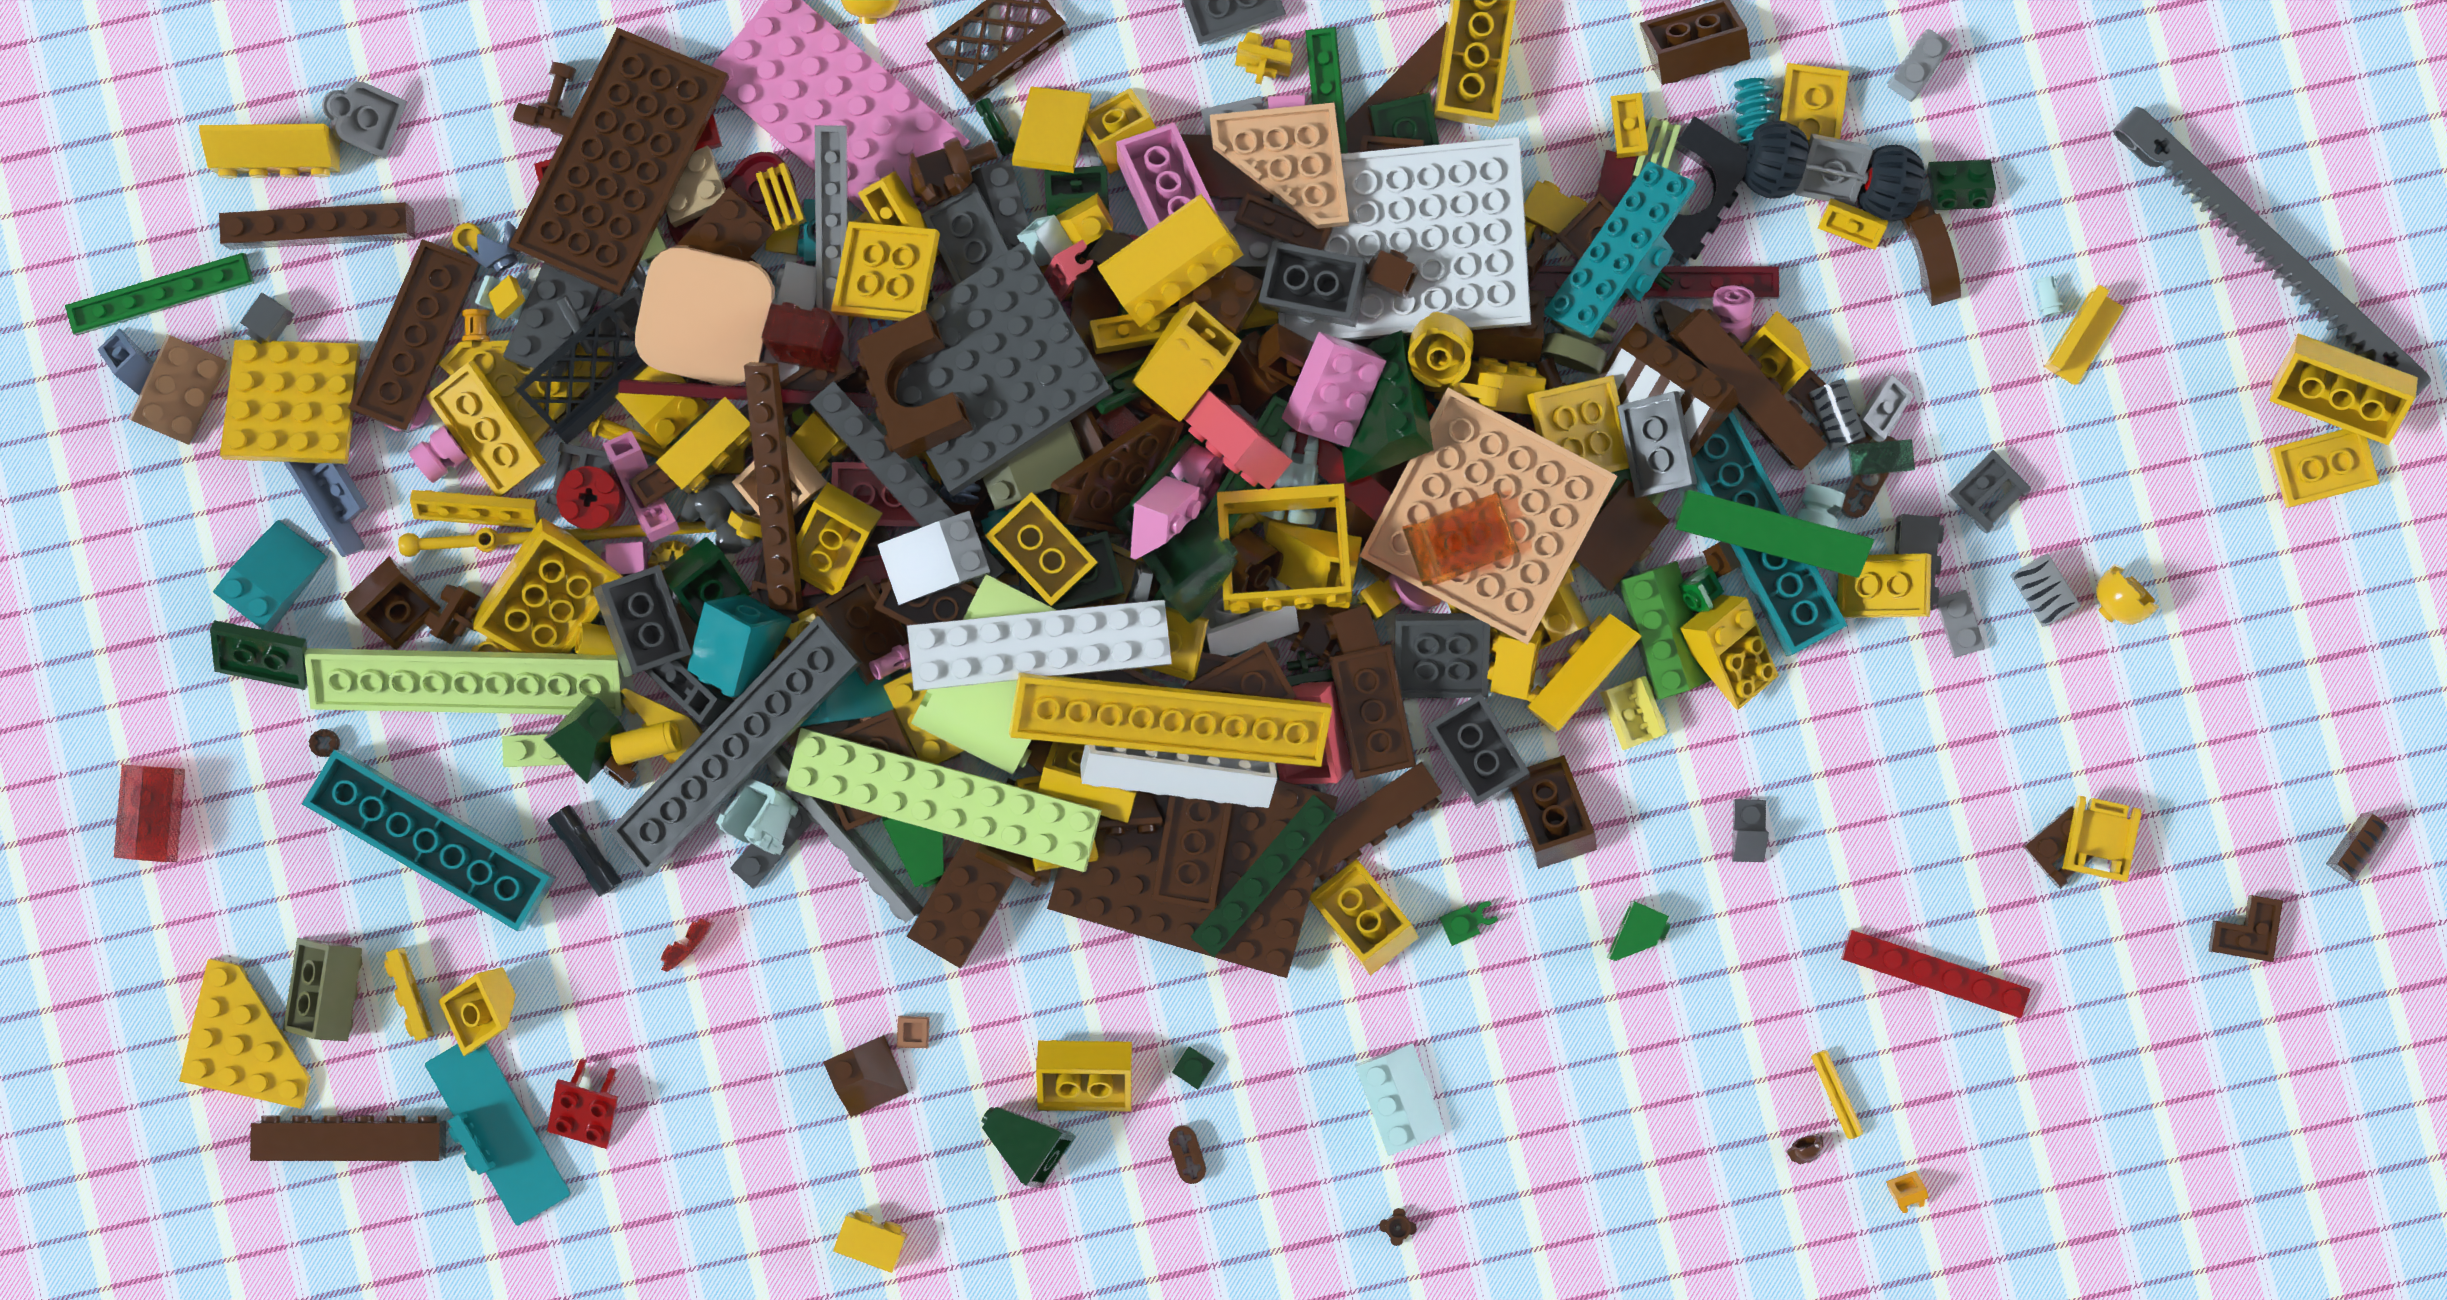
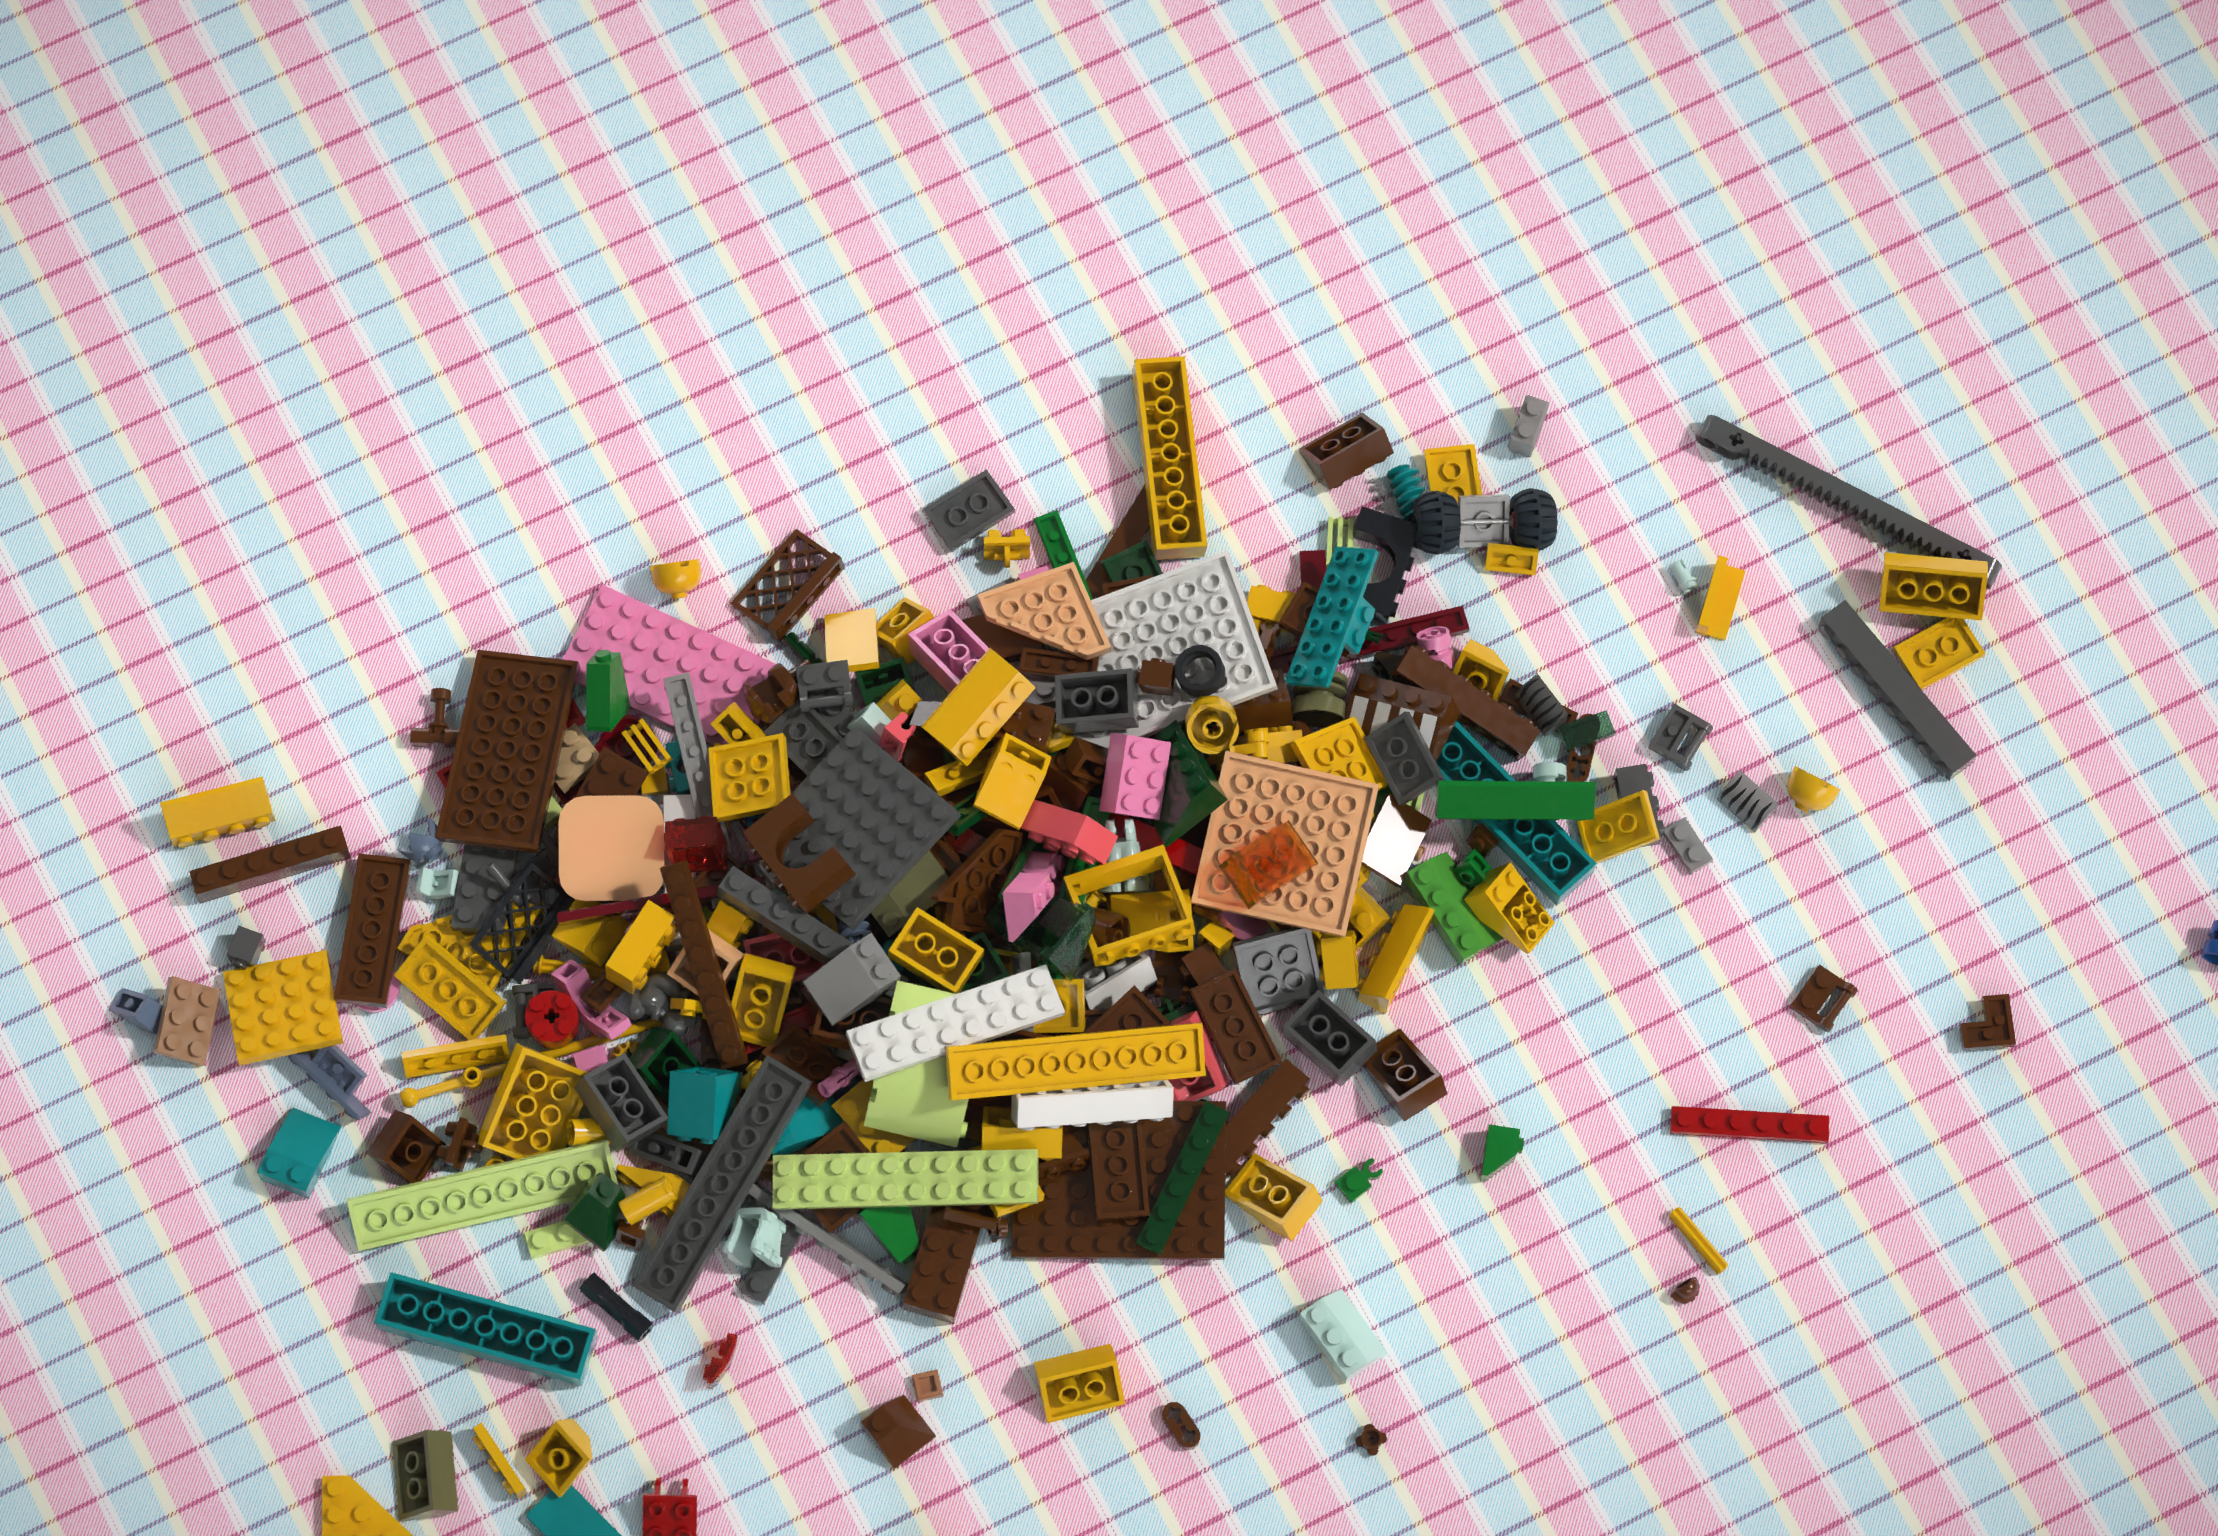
camera: 20 degrees left, 15 degrees down
green tile [65,252,254,336] -> none
clear red slope [113,764,185,862] -> none
dark green plate [210,620,308,690] -> none
reddish brown bush [308,729,340,757] -> none
light grey plate [322,81,407,159] -> none
bright pink wheel [408,425,469,483] -> none
yellow tile [452,223,484,255] -> none
light orange bush [462,309,490,342] -> none
yellow tile [488,275,526,320] -> none
dark green slope [981,1107,1076,1188] -> none
dark green plate [1172,1046,1215,1090] -> none
light yellow bracket [1600,676,1667,750] -> none
yellow plate [1610,93,1648,158] -> none
dark grey slope [1732,799,1769,863] -> none
light grey plate [1859,374,1914,442] -> none
light orange tile [1886,1171,1929,1213] -> none
reddish brown arch [1901,199,1961,307] -> none
dark green bracket [1927,160,1996,210] -> none
yellow container [2062,795,2142,882] -> none
brick [2326,813,2390,882] -> none
none -> green slope [586,650,631,732]
none -> dark grey plate [796,660,853,712]
none -> black tyre [1174,645,1225,697]
none -> dark grey brick [1818,600,1977,781]

